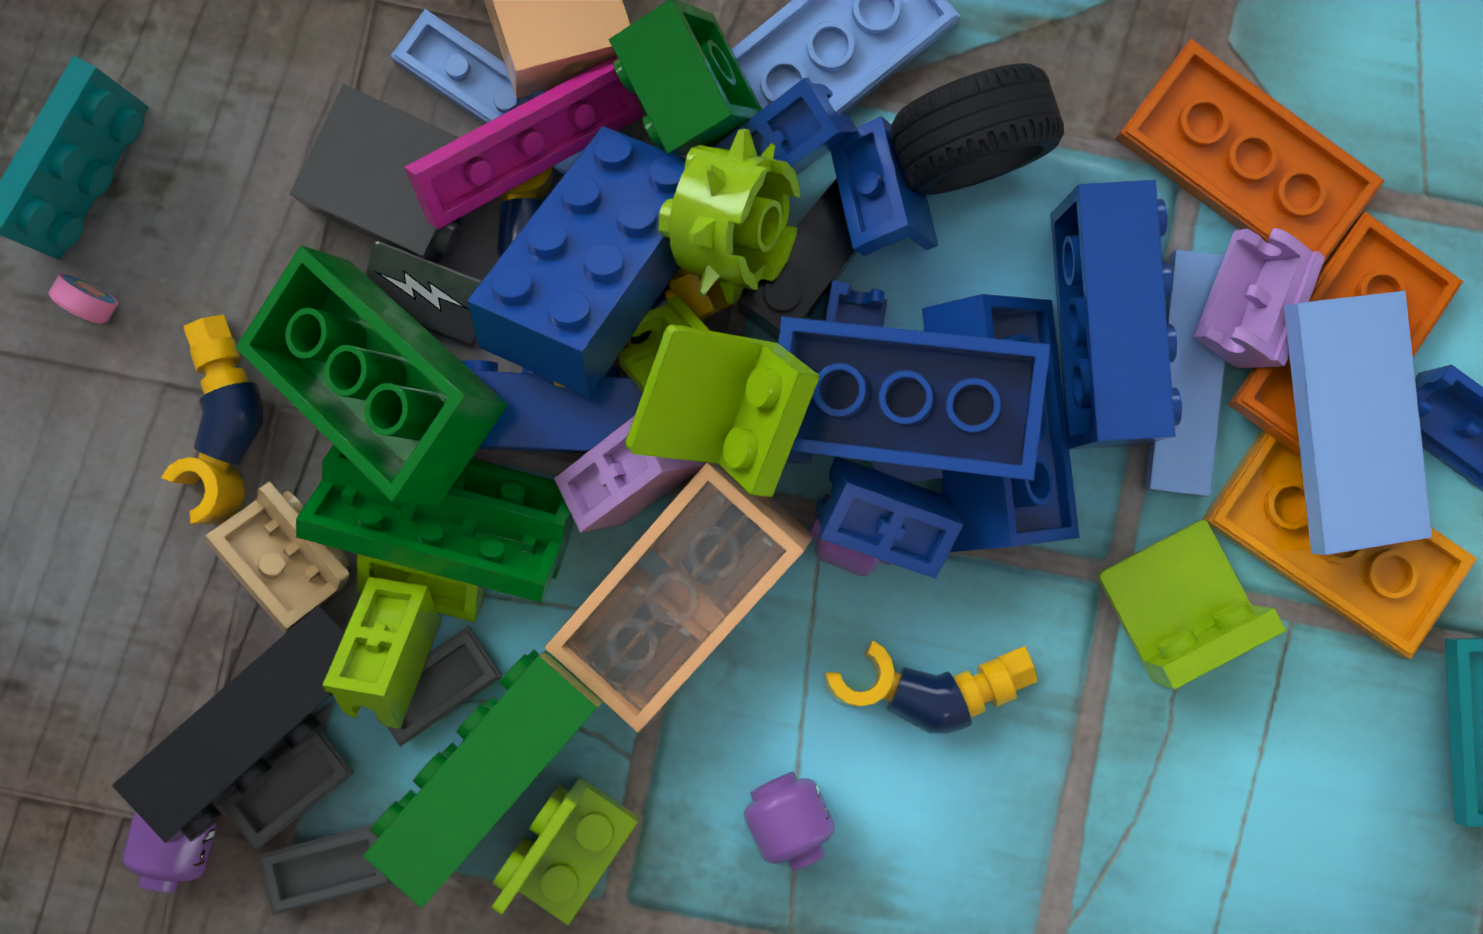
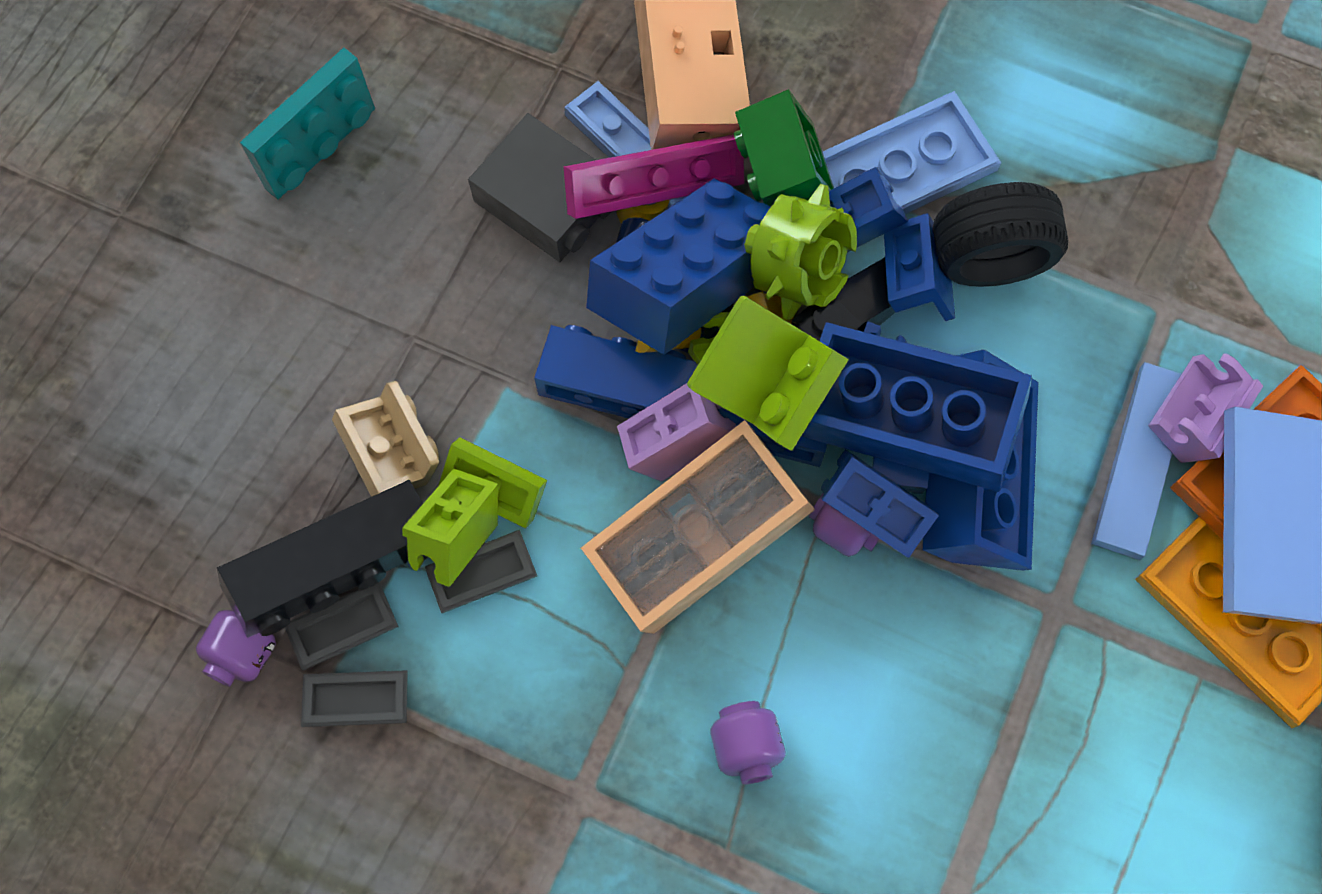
camera: 15 degrees right, 15 degrees down
bright pink tile [48,273,119,324] -> none
yellow piece [161,314,263,525] -> none
green brick [235,245,508,505] -> none
green brick [296,444,574,603] -> none
green brick [363,649,603,909] -> none
flat silver slope [366,240,482,346] -> none
lime bracket [491,777,640,926] -> none
piece [824,640,1038,734] -> none
blue brick [1050,180,1182,450] -> none
lime bracket [1097,520,1287,690] -> none
orange tile [1115,39,1385,264] -> none

